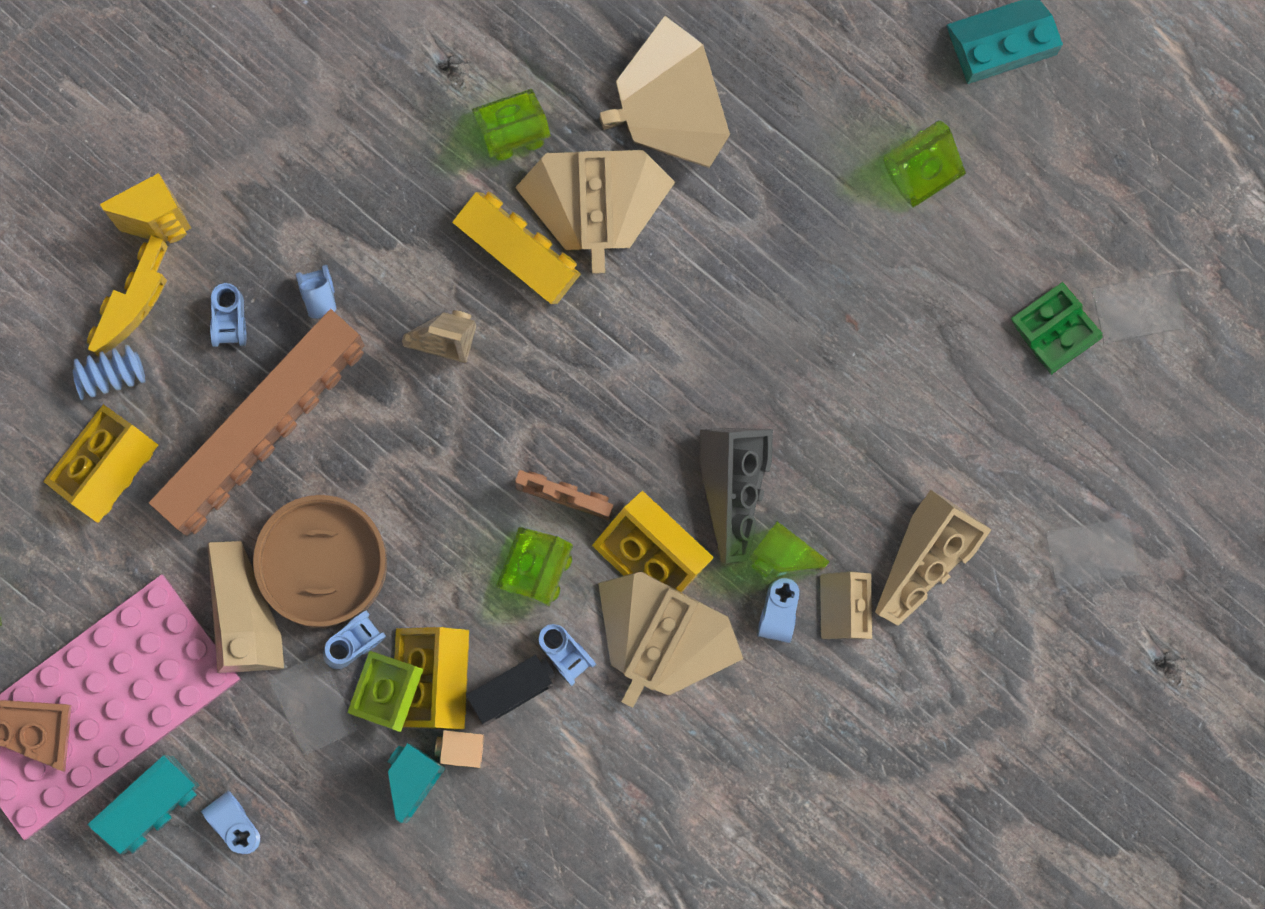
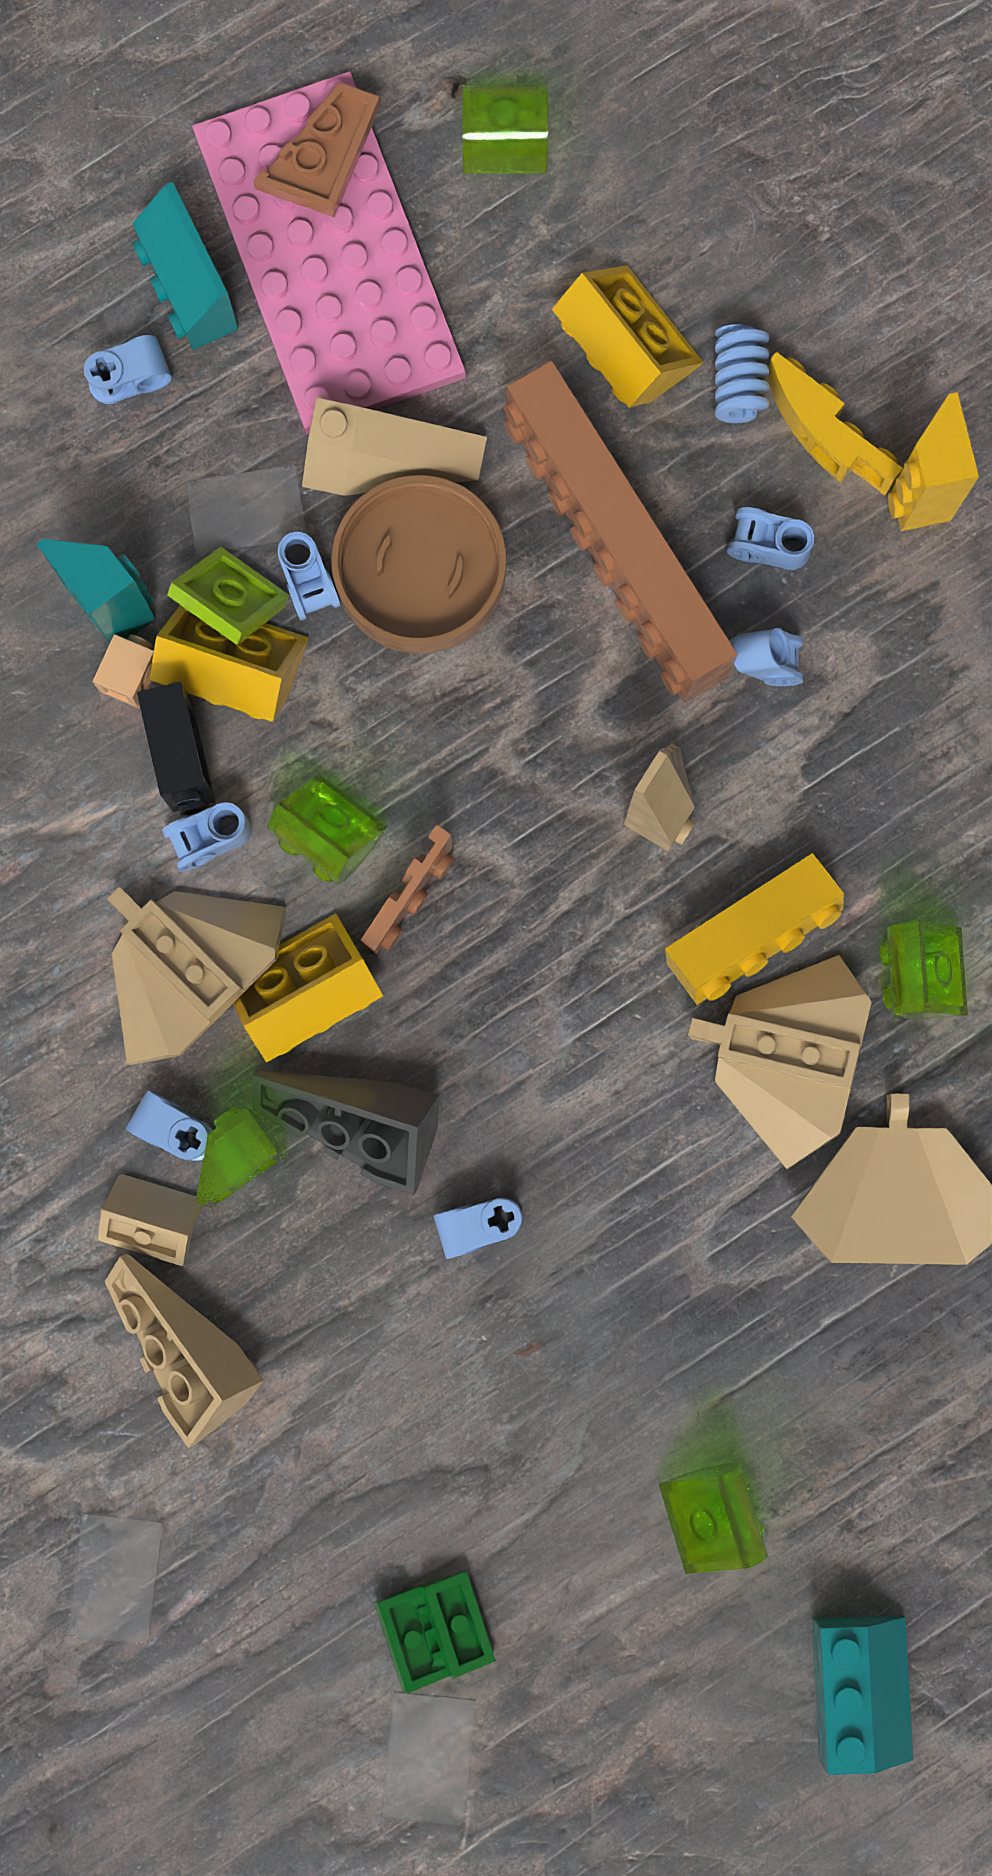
camera: 115 degrees right, 0 degrees up
none -> light blue piece [433,1197,523,1259]

